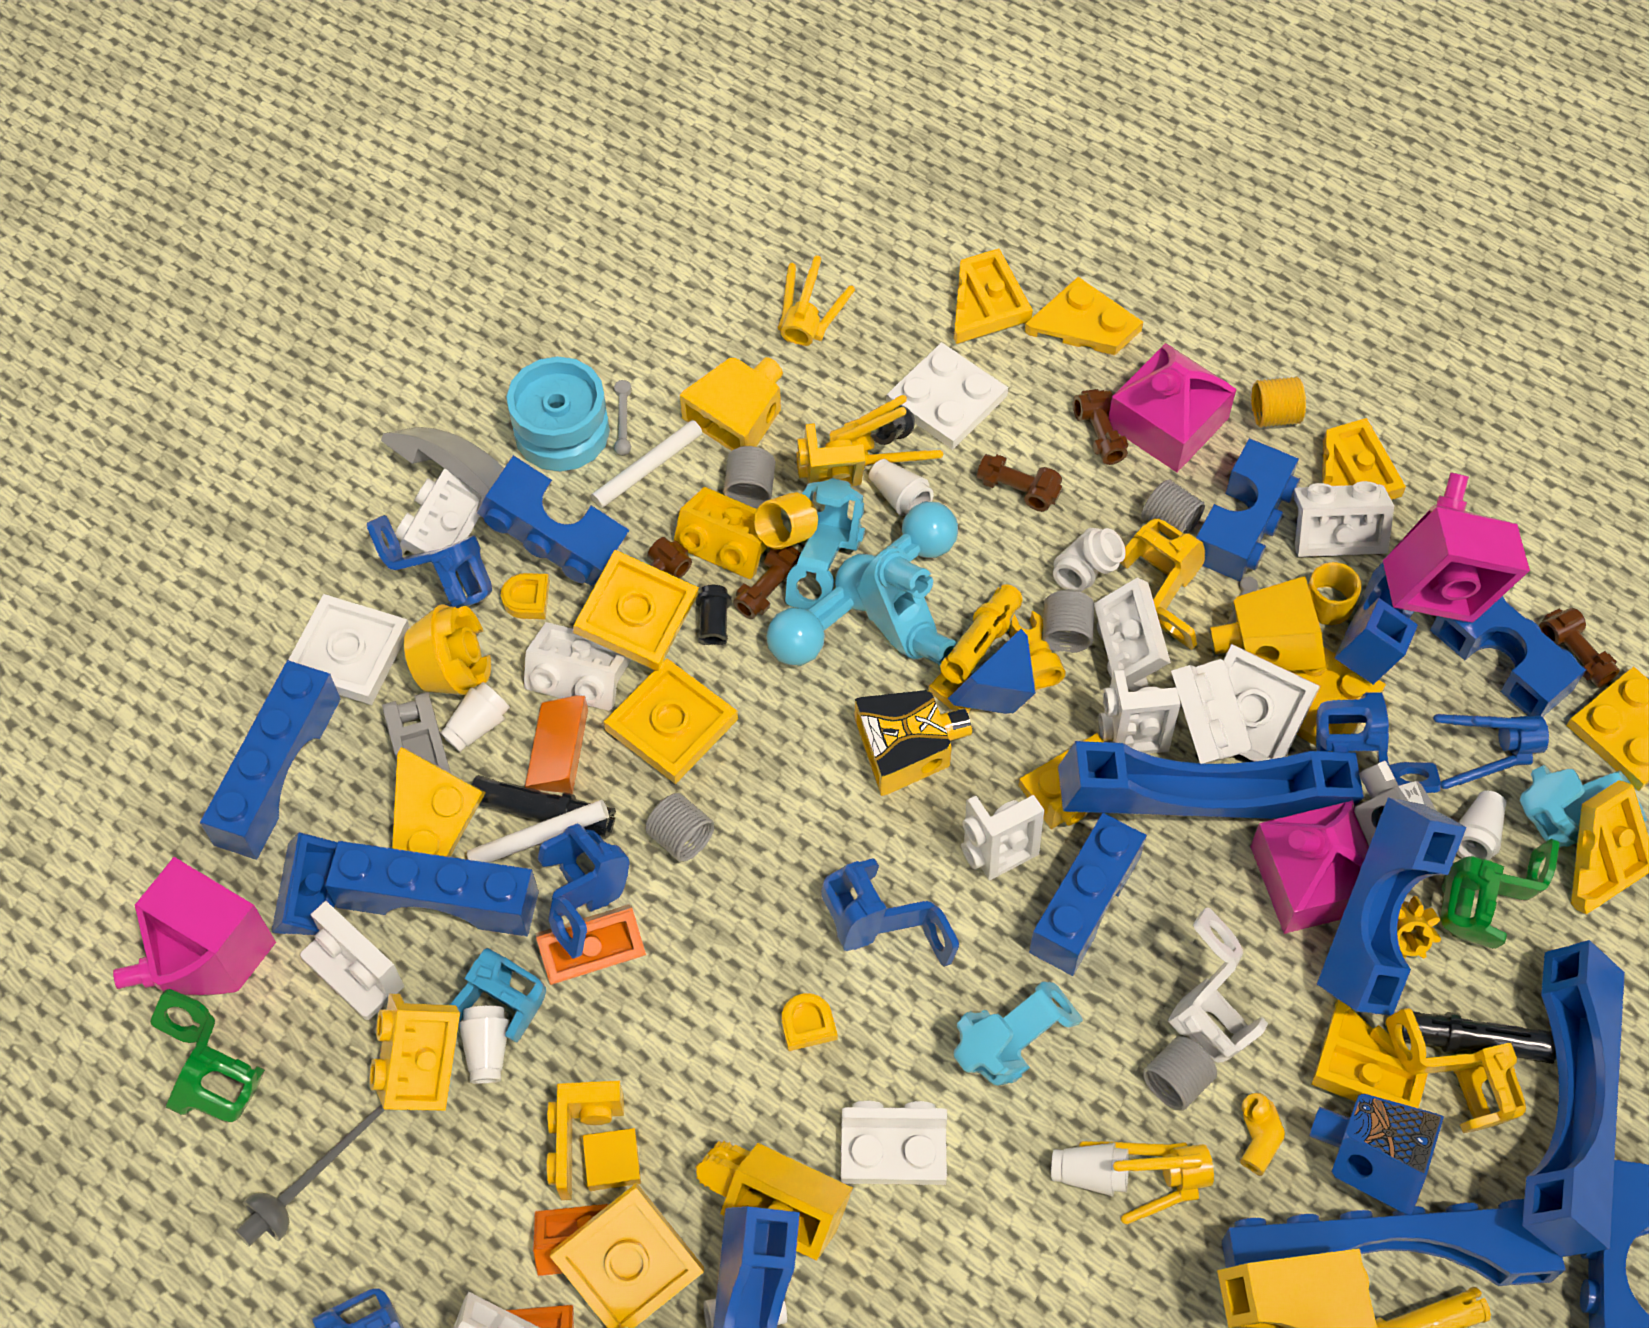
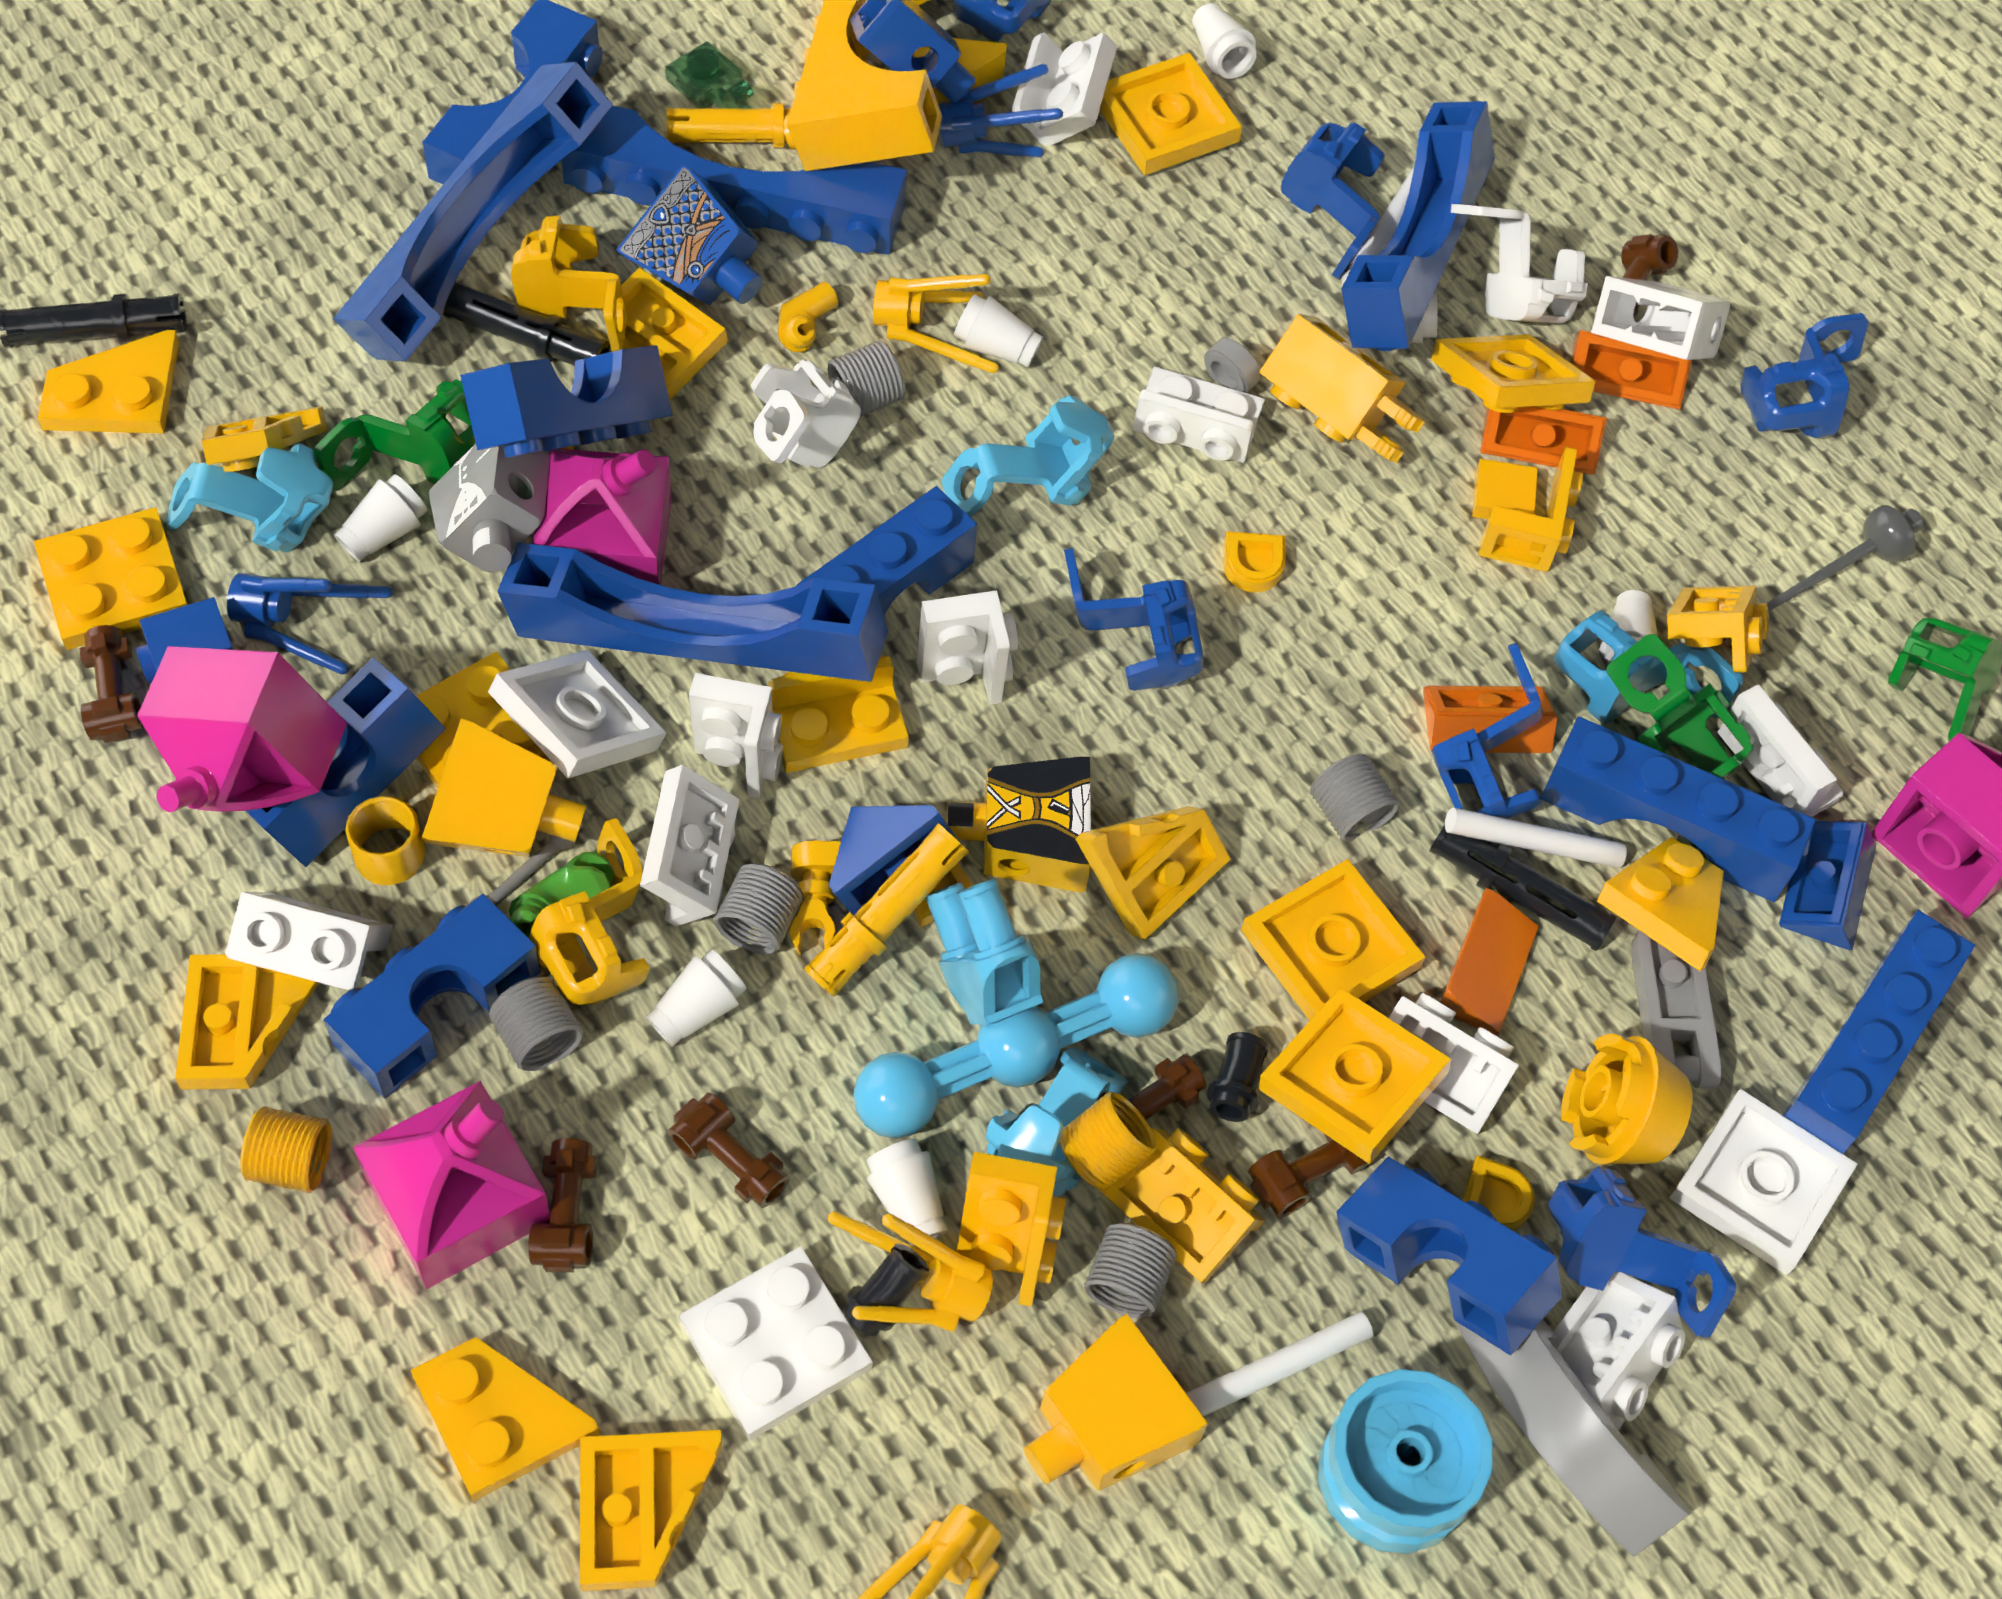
camera: 170 degrees left, 0 degrees up
white cone [440,682,510,752] -> none
light grey hinge [614,380,632,456] -> none
white plate [1083,528,1125,574] -> none
white bracket [1171,659,1252,764] -> none
blue piece [1316,692,1441,793] -> none
none -> bright green piece [509,852,614,938]
none -> yellow wing [1075,806,1231,939]
none -> light grey tile [1204,338,1261,393]
none -> green piece [1606,634,1753,779]

